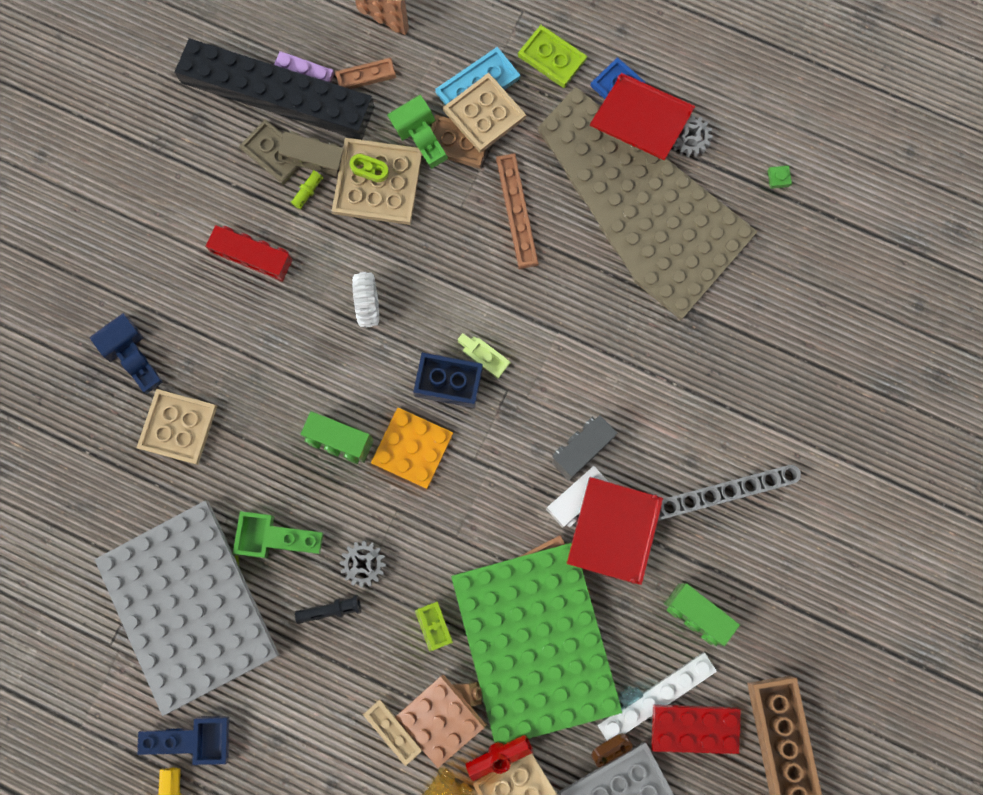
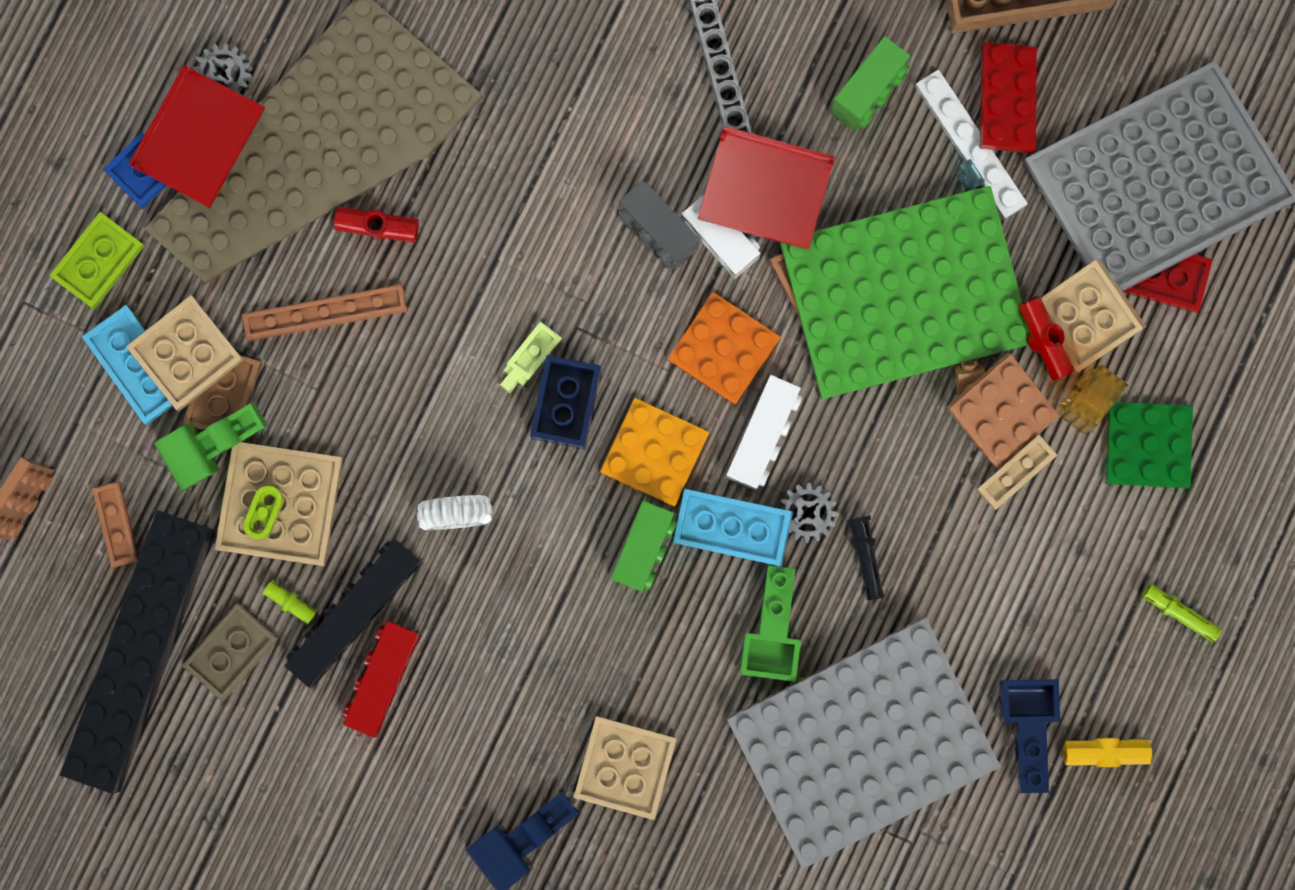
camera: 85 degrees left, 5 degrees up
lavender plate [274,51,334,83] -> none
dark tan brick [278,131,343,177] -> none
lime hinge [415,601,453,651] -> none
reddish brown beam [591,734,633,767] -> none
none -> black brick [284,539,423,688]
none -> red piece [334,207,419,243]
none -> orange plate [667,292,781,405]
none -> medium azure plate [673,489,793,566]
none -> white brick [726,375,803,491]

